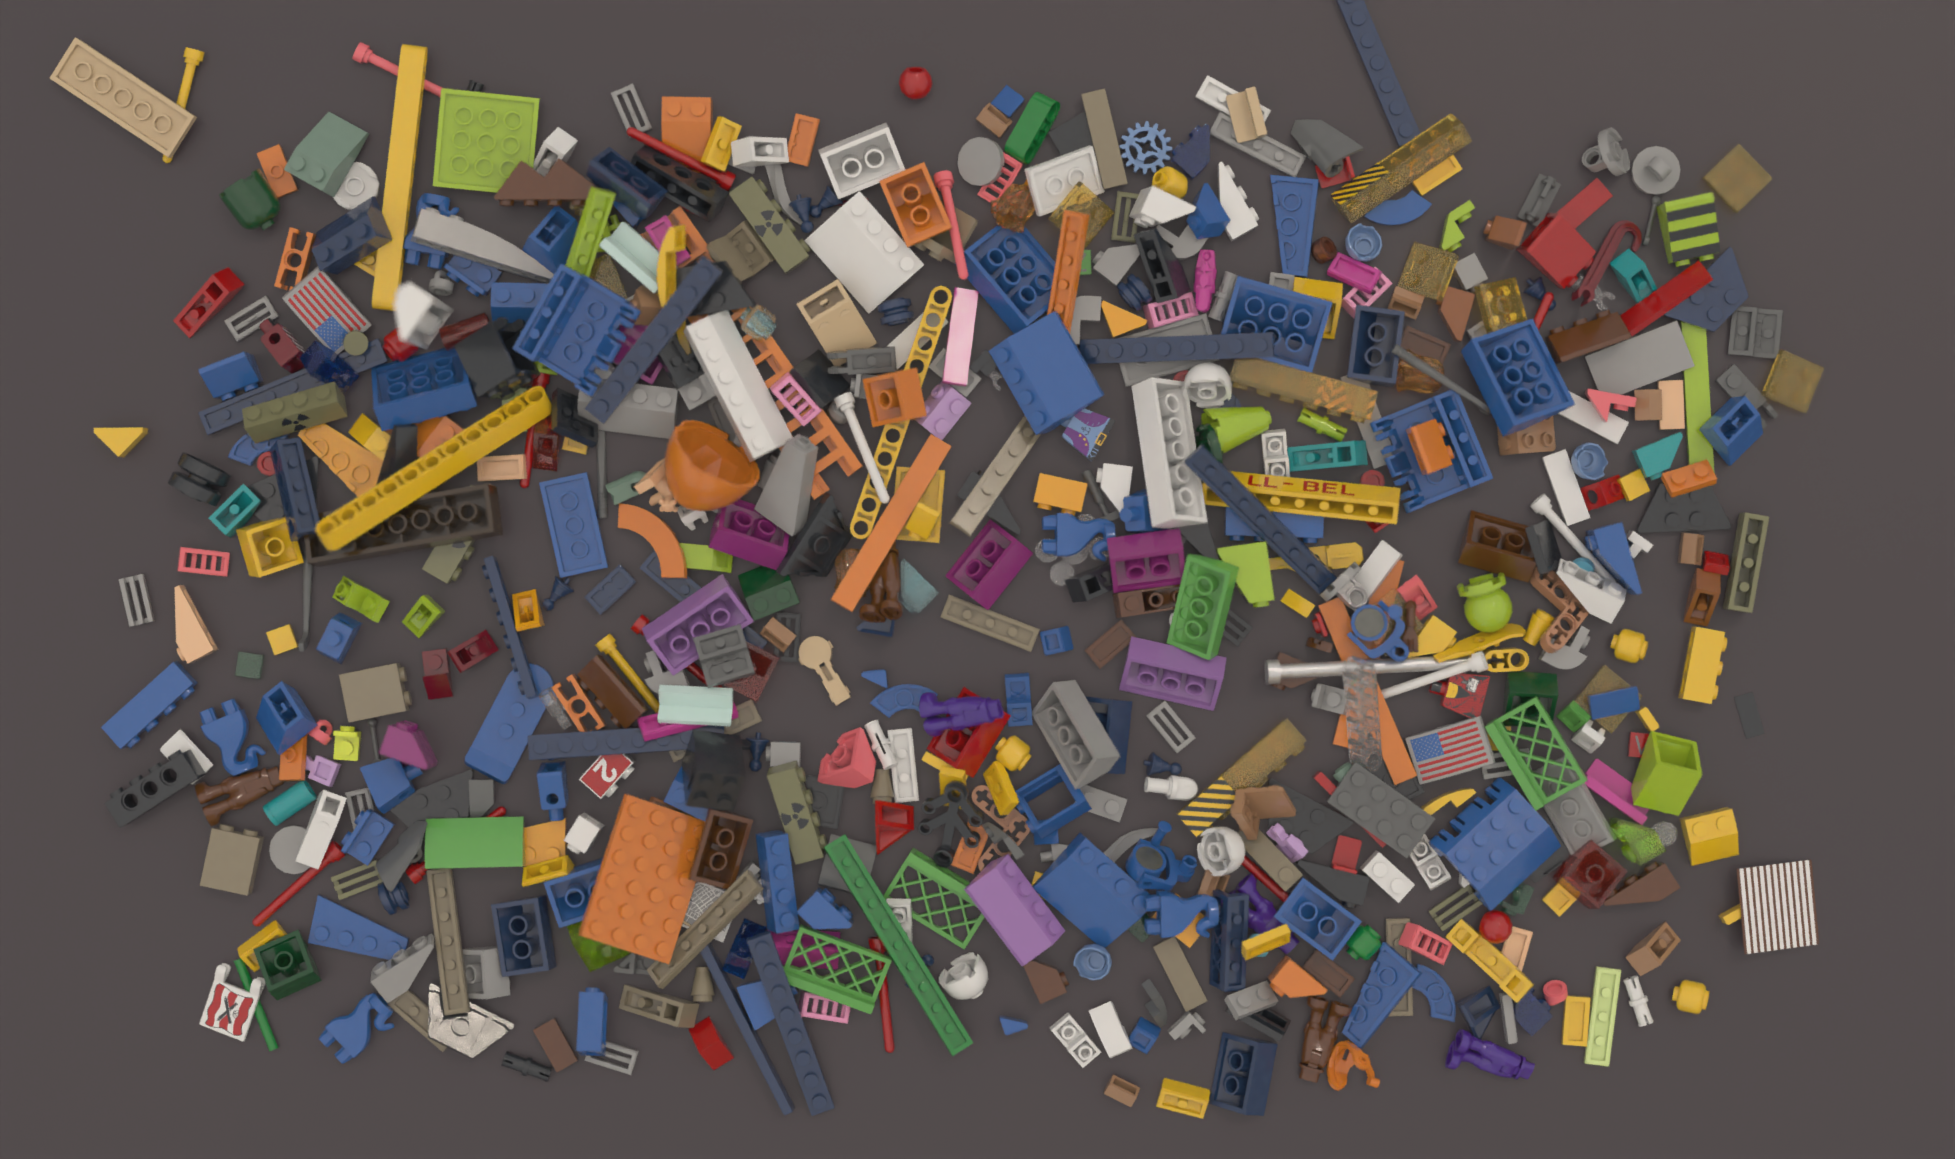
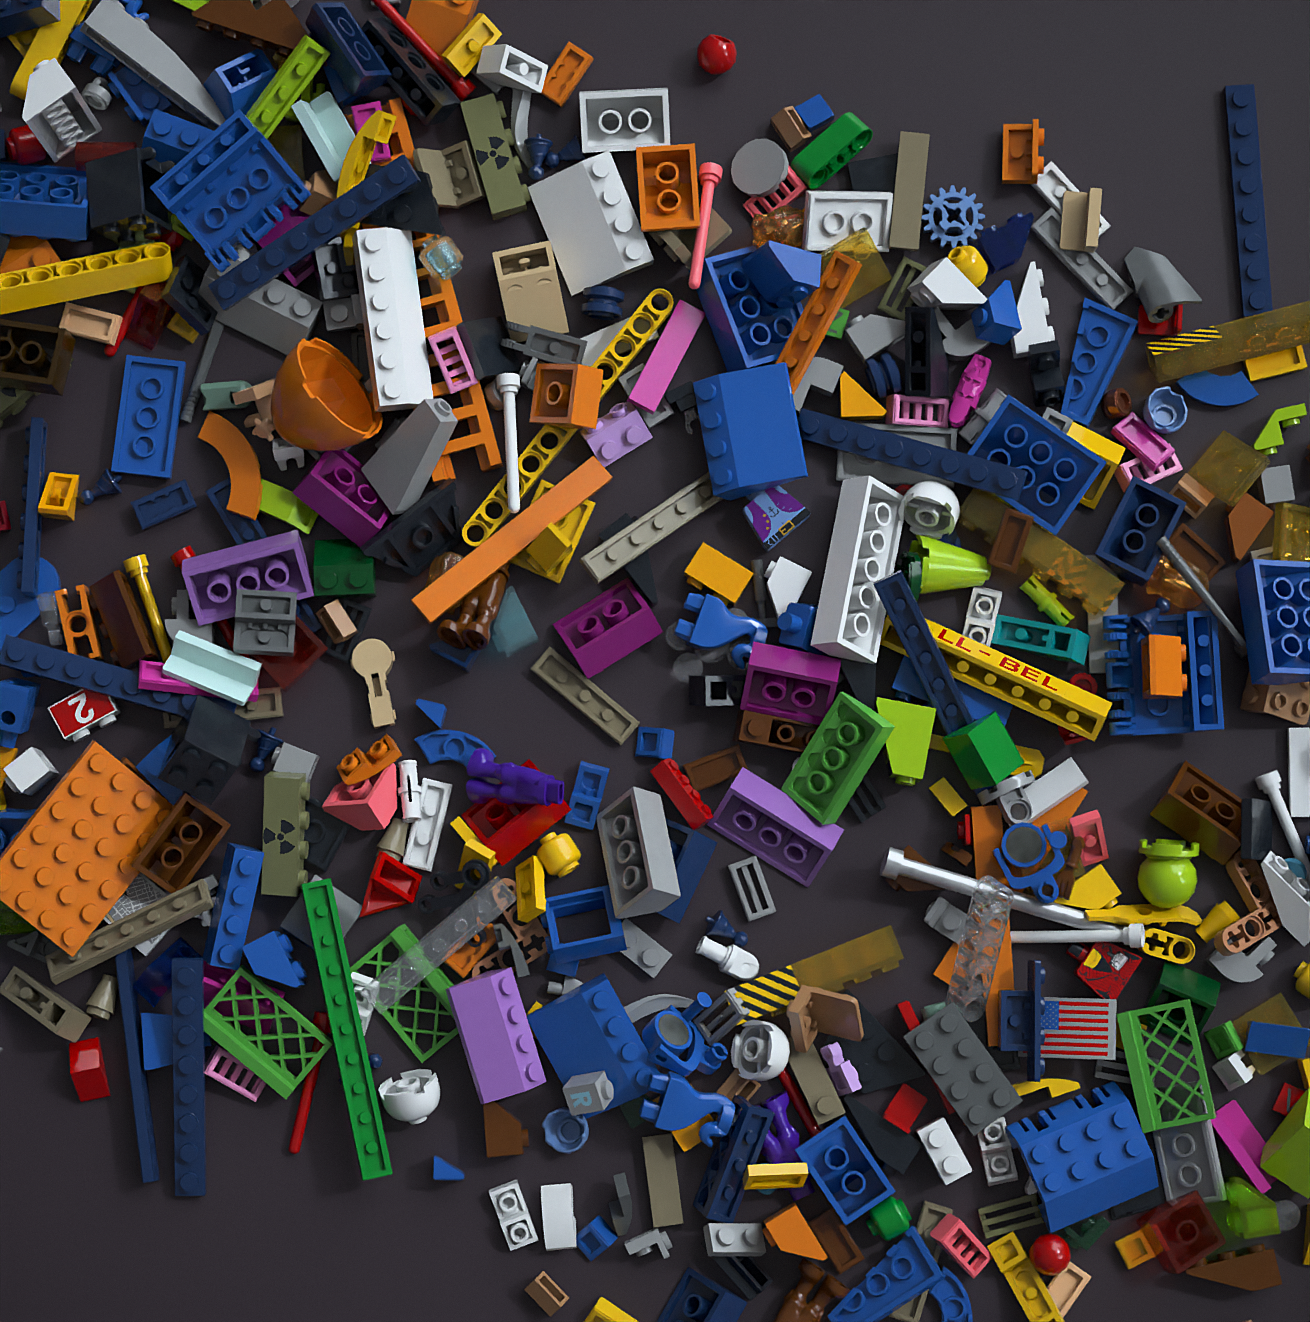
camera: 20 degrees right, 5 degrees down
none -> orange slope [336,734,402,785]
none -> clear tile [361,876,517,1014]
none -> light grey brick [562,1070,614,1116]
none -> red piece [650,758,714,830]
none -> light grey tile [694,987,750,1045]
none -> blue slope [741,240,822,308]
none -> green slope [943,710,1024,790]
none -> reddish brown tile [987,508,1035,574]
none -> dark blue bracket [998,960,1045,1082]
none -> orange bracket [1002,119,1044,184]
none -> black slope [1028,340,1065,407]
none -> dark blue piece [1130,597,1171,637]

